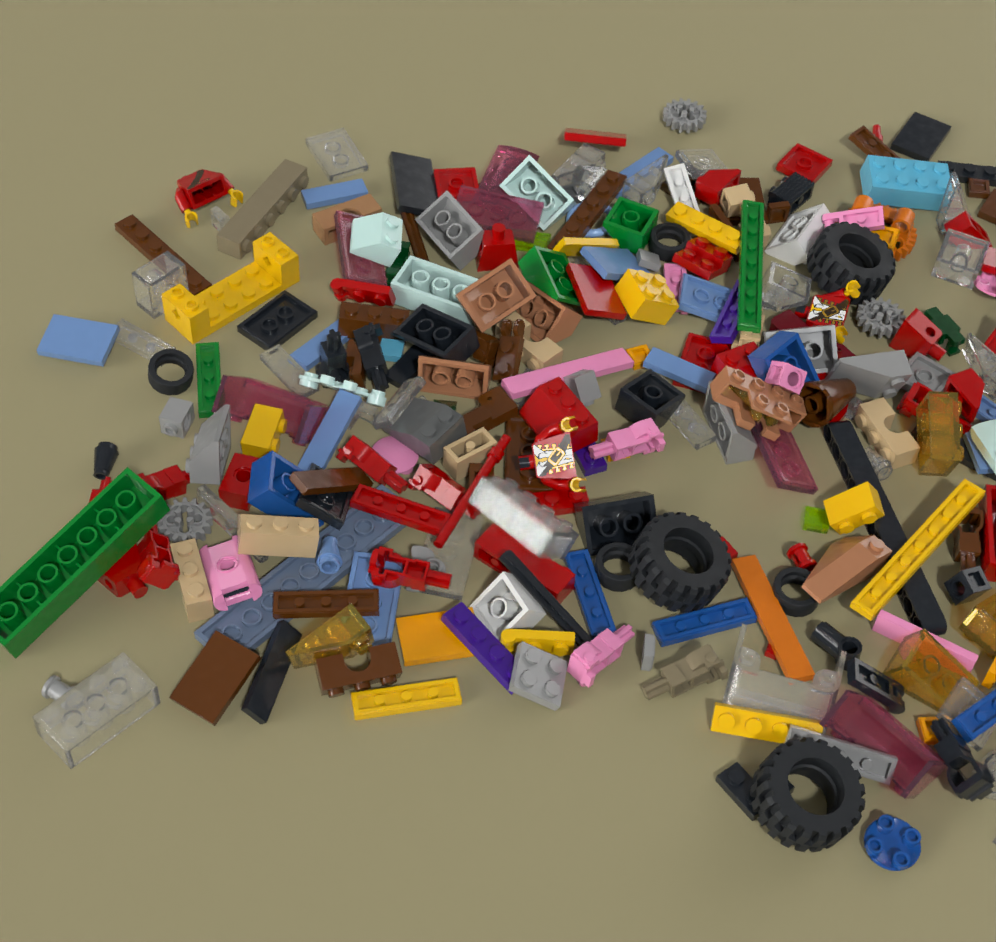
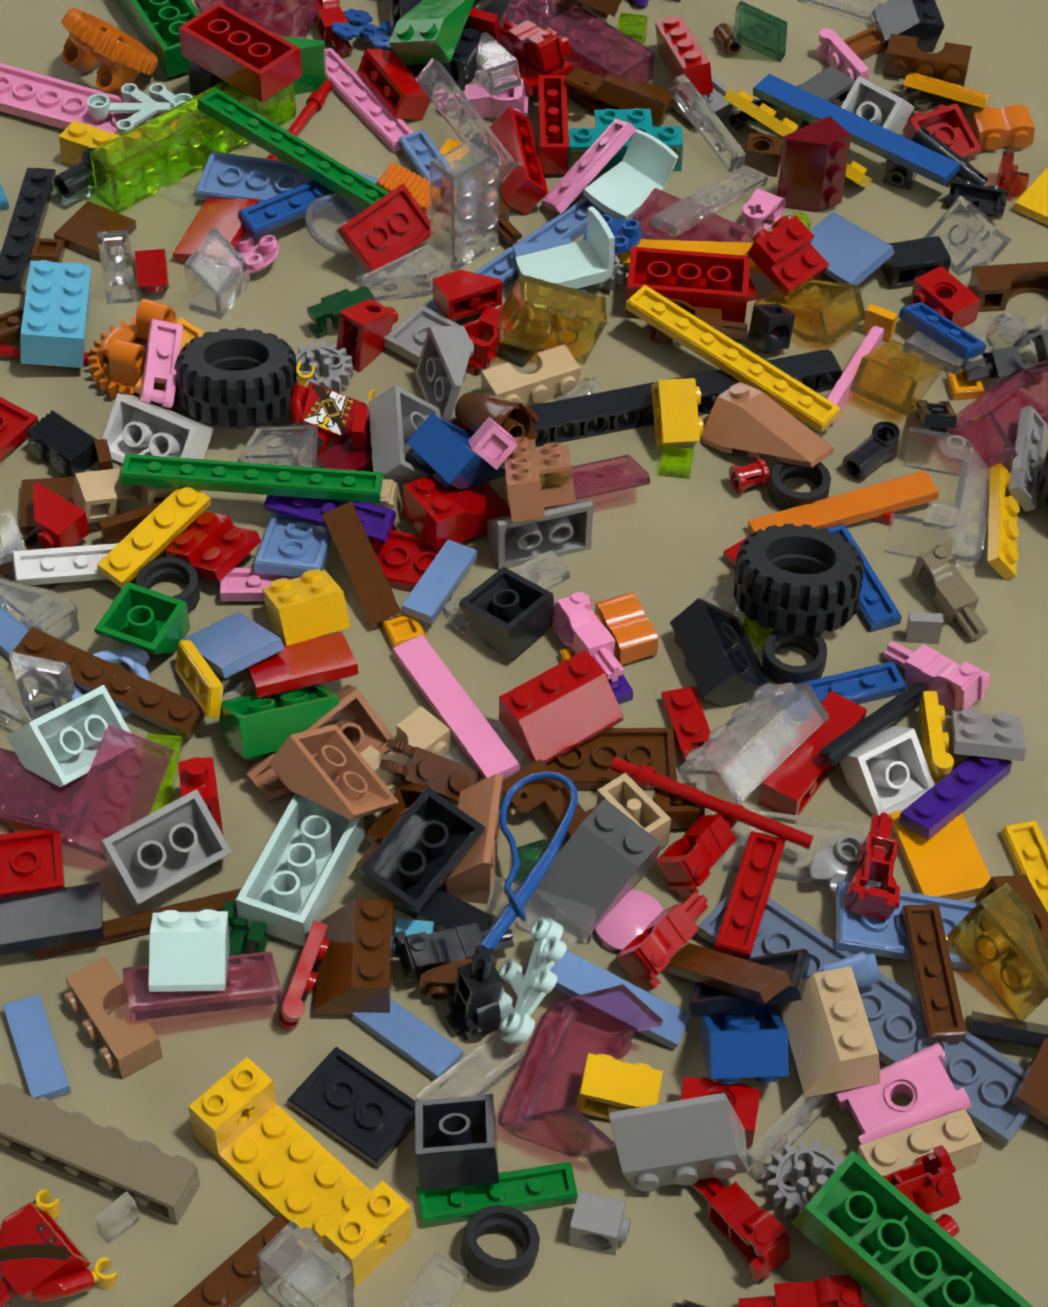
camera: 90 degrees left, 0 degrees up
torso [518,416,587,492] -> none
light grey brick [563,369,602,407] -> none
light grey tile [636,248,661,272] -> none
none -> reddish brown tile [322,501,403,629]
none -> red plate [346,405,370,450]
none -> black brick [415,1094,499,1190]
none -> blue piece [480,771,578,949]
none -> orange brick [595,592,658,665]

